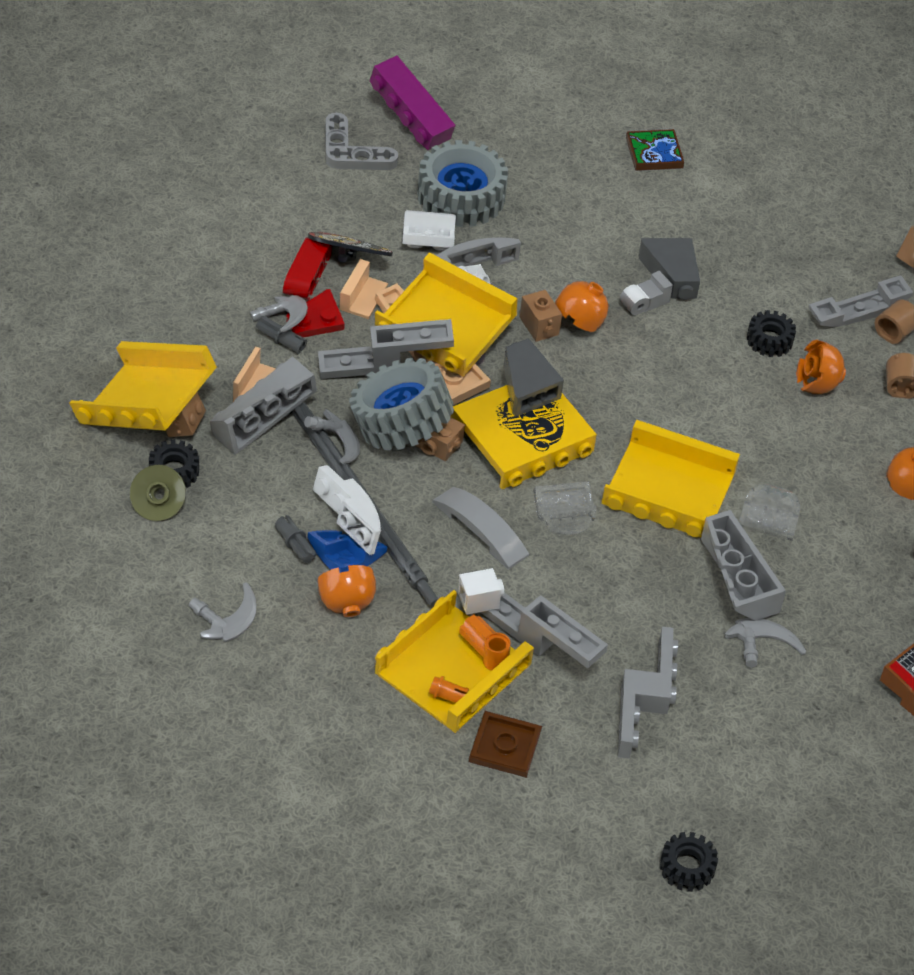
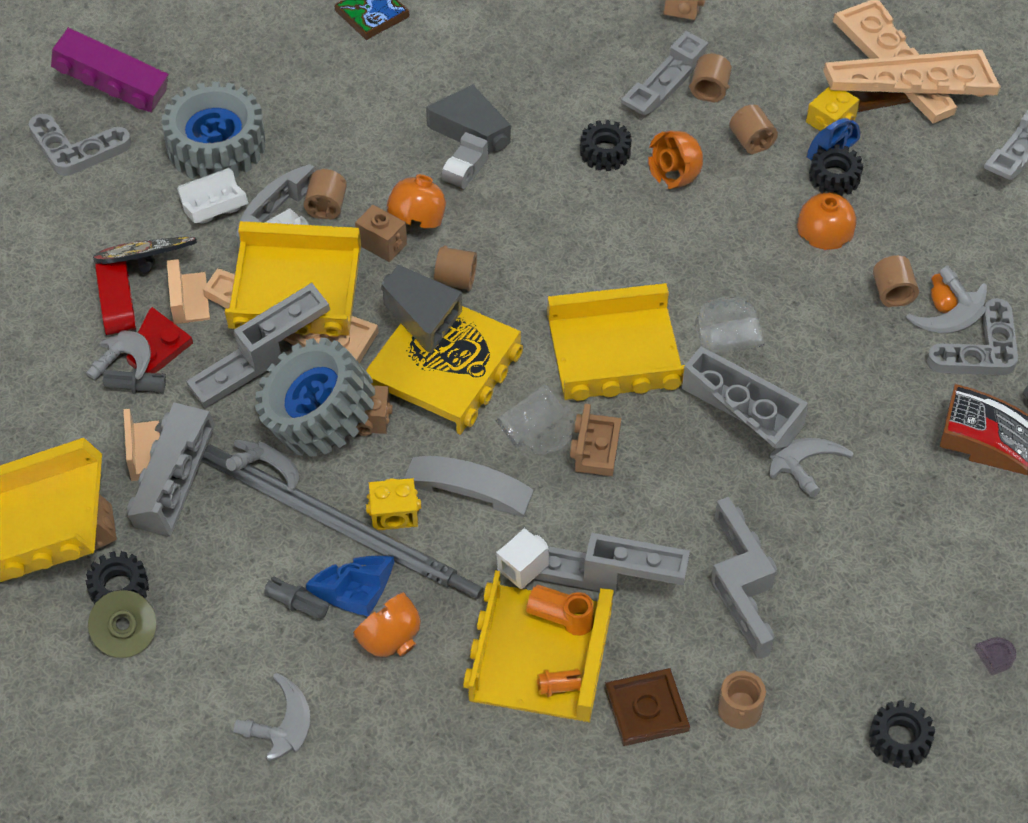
camera: 25 degrees left, 5 degrees up
white slope [313,465,381,555] -> none
none -> medium nougat piece [304,169,347,220]
none -> yellow head [366,478,421,530]
none -> medium nougat piece [434,245,477,290]
none -> medium nougat bracket [570,404,621,476]
none -> medium nougat piece [718,671,766,729]
none -> clear purple tile [974,637,1016,676]

